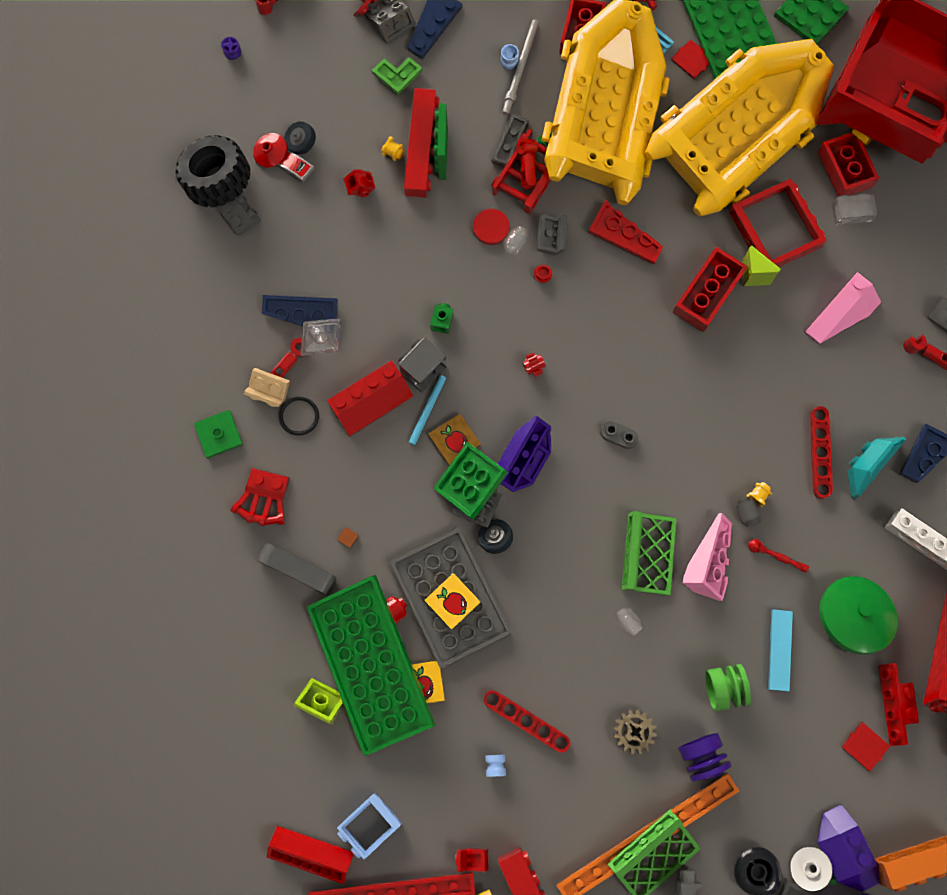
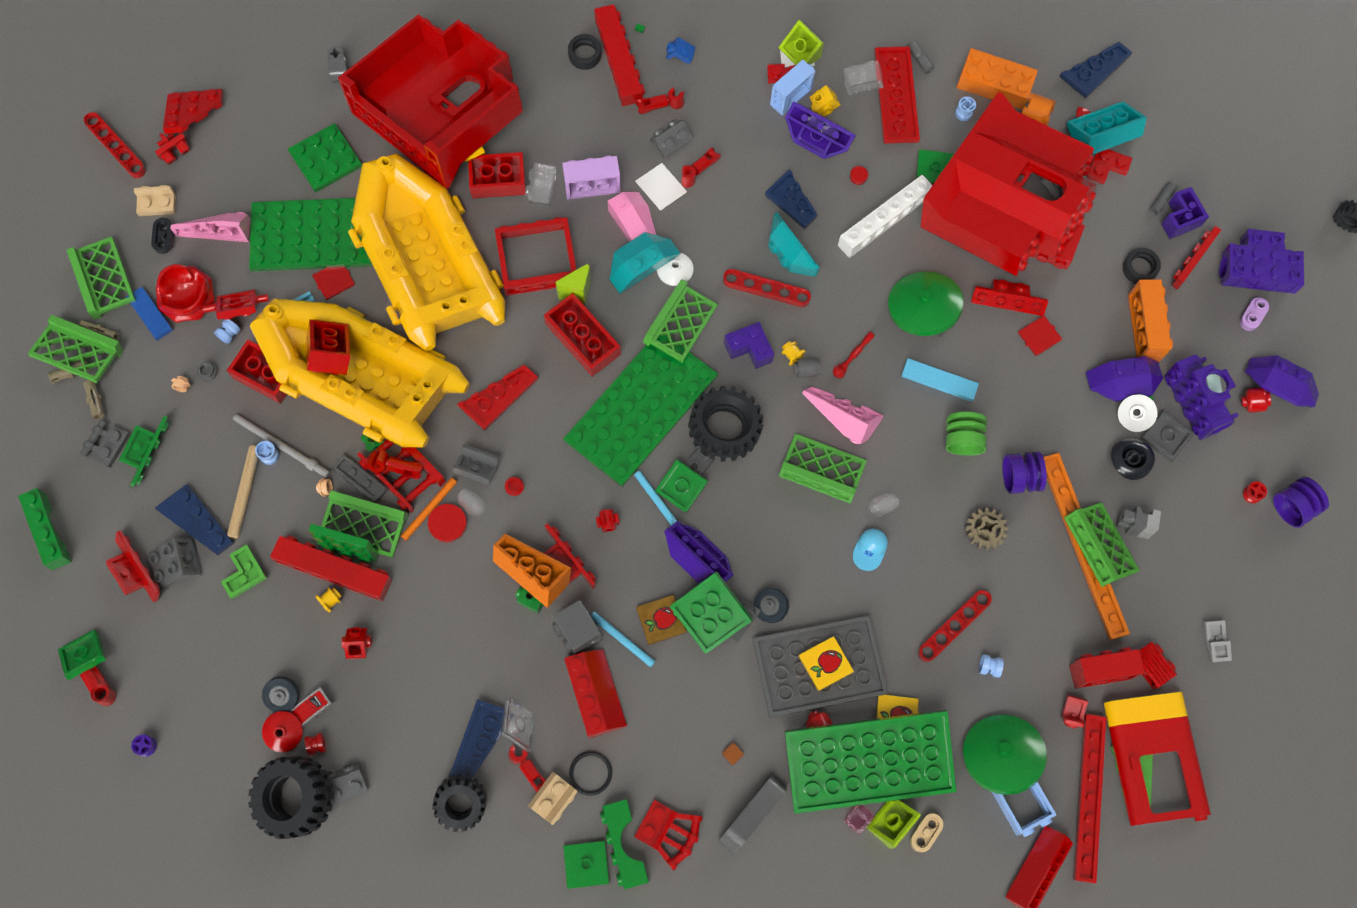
camera: 80 degrees left, 5 degrees down
none -> tan axle [227,445,258,539]
none -> red wheel [304,732,327,757]
none -> red brick [306,319,350,375]
none -> light nougat plate [316,478,333,497]
none -> bright green fence [321,491,409,558]
none -> orange bar [400,477,457,541]
none -> black tyre [432,774,487,832]
none -> orange wedge [493,534,571,608]
none -> red bracket [544,523,596,589]
none -> lavender brick [562,155,621,200]
none -> green plate [563,331,718,487]
none -> green arch [600,799,649,890]
none -> teal wedge [609,232,681,294]
none -> medium azure bar [634,471,677,525]
none -> white sticker [635,163,687,211]
none -> bright green fence [643,279,718,362]
none -> green plate [655,459,709,513]
none -> white dish [657,253,693,286]
none -> black tyre [688,386,763,462]
none -> dark purple brick [724,322,774,369]
none -> clear pink slope [844,805,875,835]
none -> medium azure cap [852,528,888,571]
none -> tan plate [910,814,943,853]
none -> green dish [963,715,1047,795]

